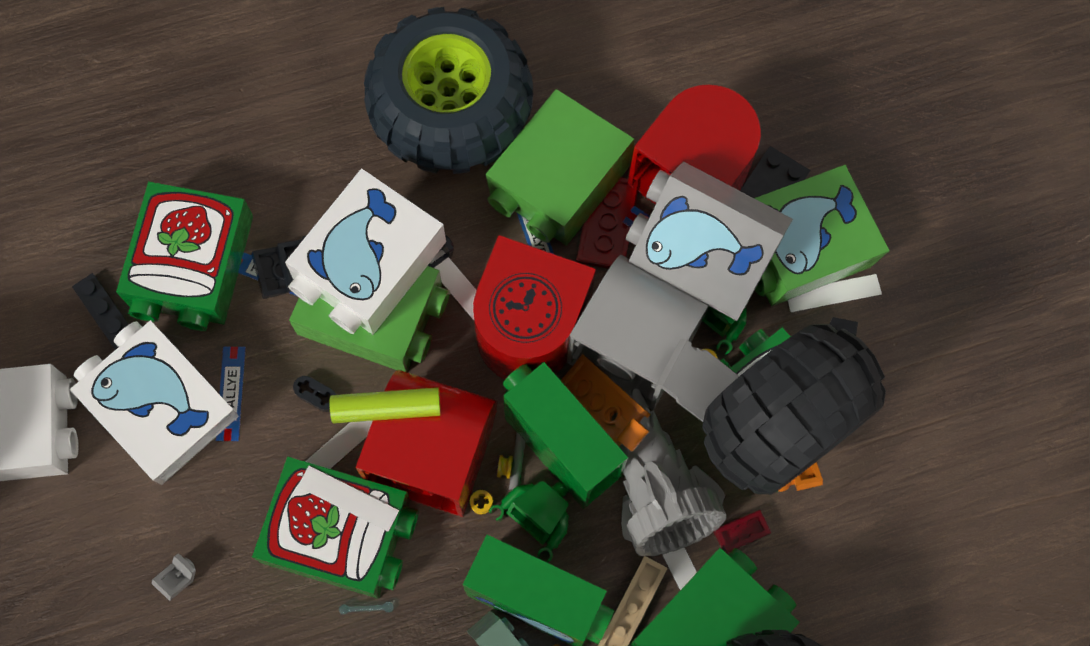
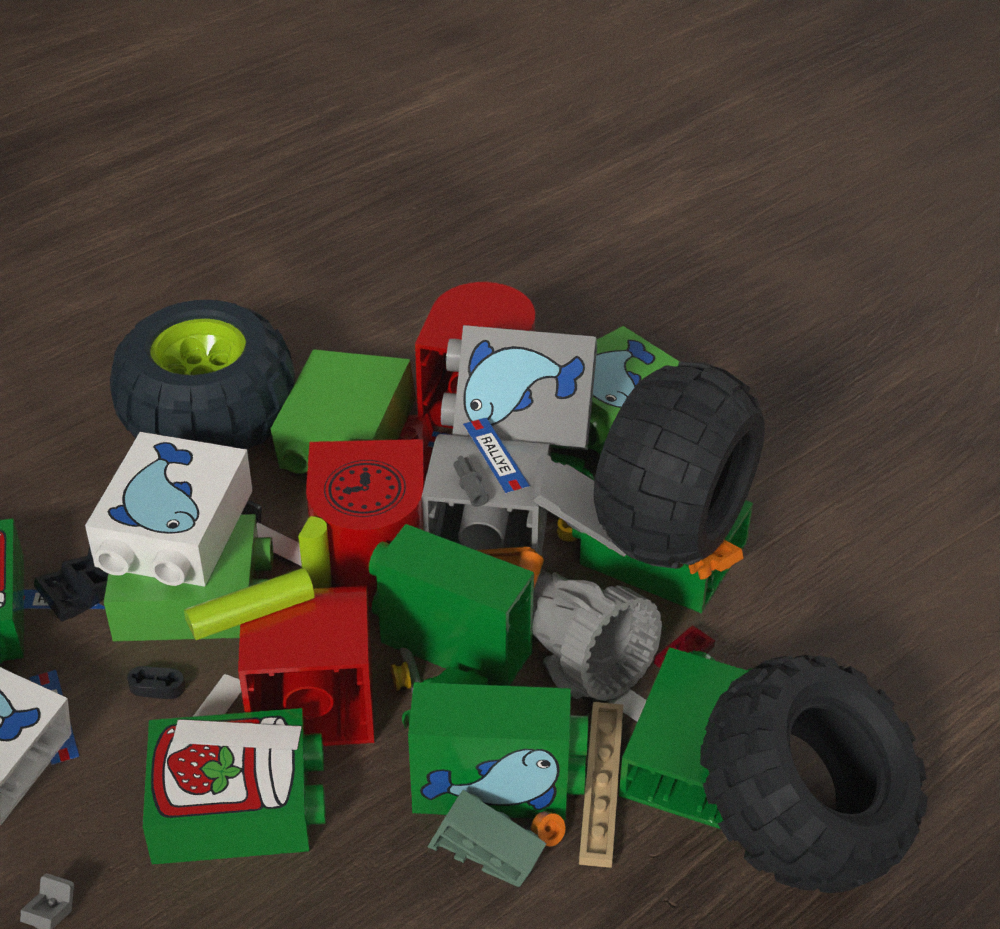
camera: 20 degrees left, 30 degrees down
clear light blue hinge [339,602,394,615] -> none
yellow bush [470,490,493,515] -> none
none -> lime brick [298,516,333,588]
none -> dark grey axle [454,456,489,507]
none -> sticker [463,418,530,493]

